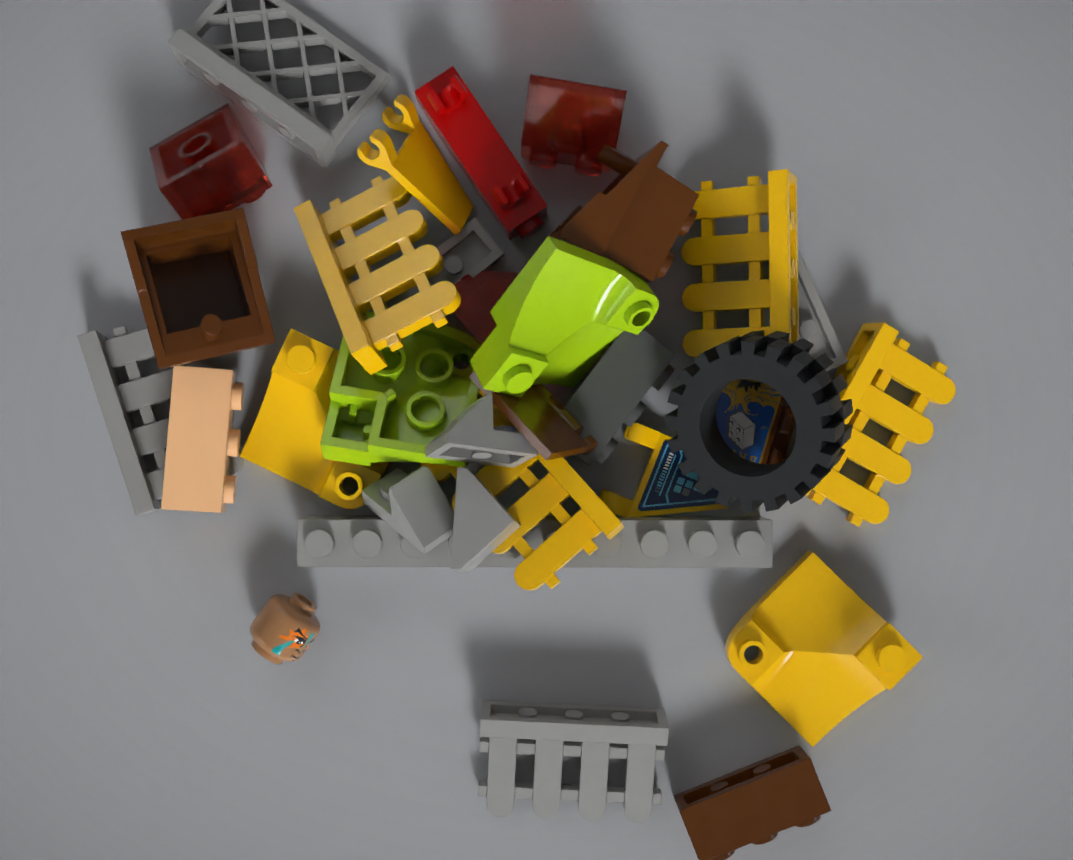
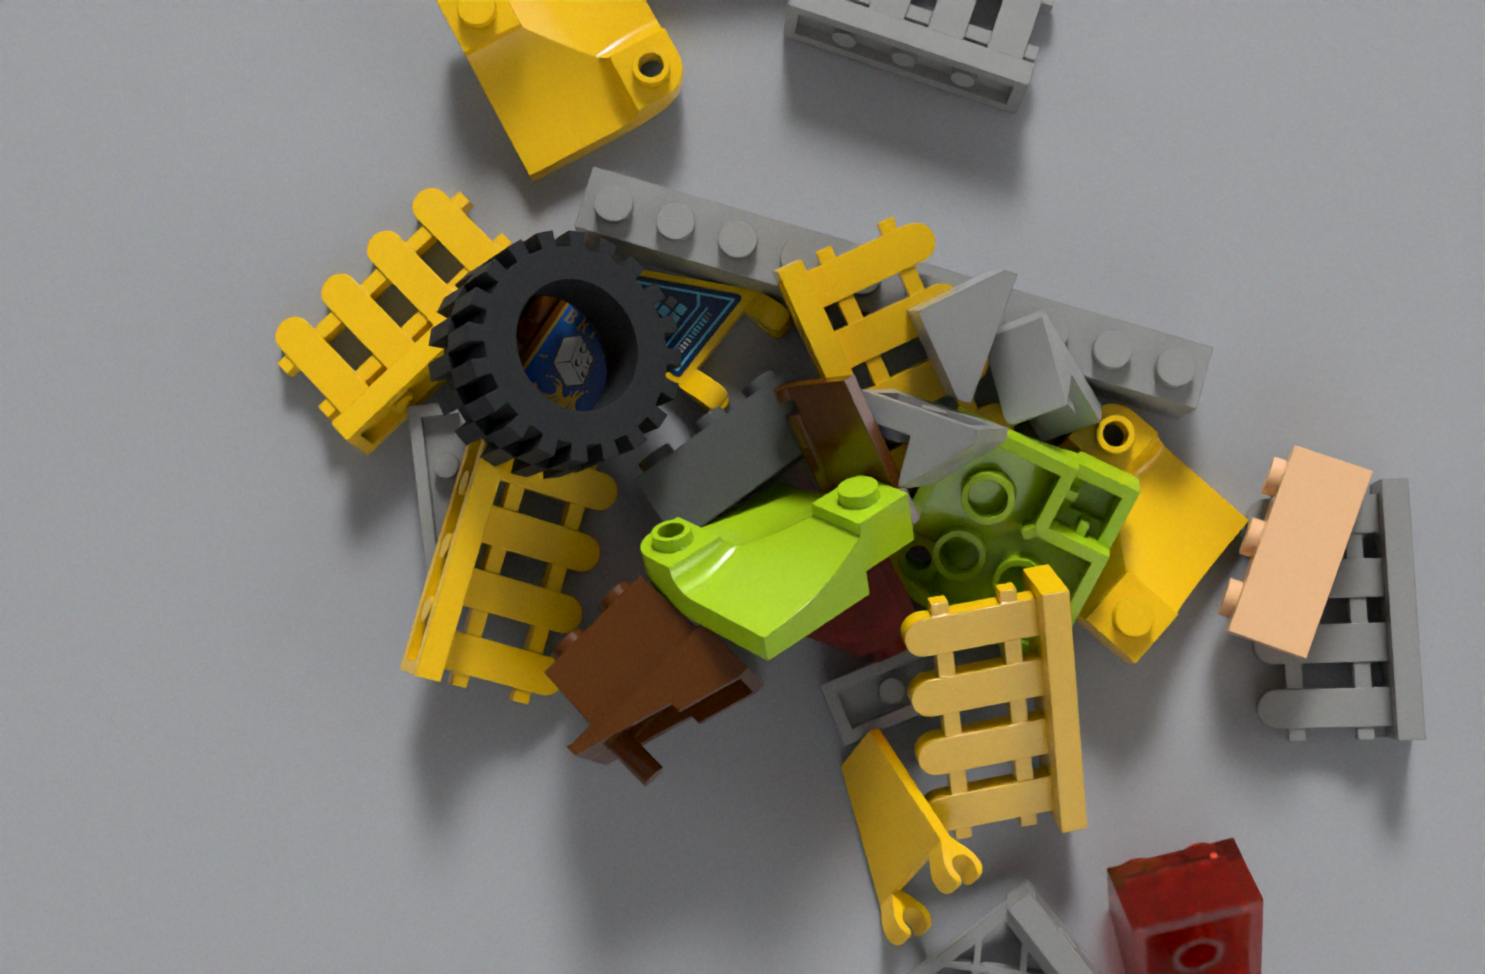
camera: 160 degrees left, 5 degrees down
reddish brown piece [121,208,276,370] -> none
medium nougat head [250,592,320,665] -> none
red brick [414,66,548,241] -> none
clear red slope [521,74,627,176] -> none

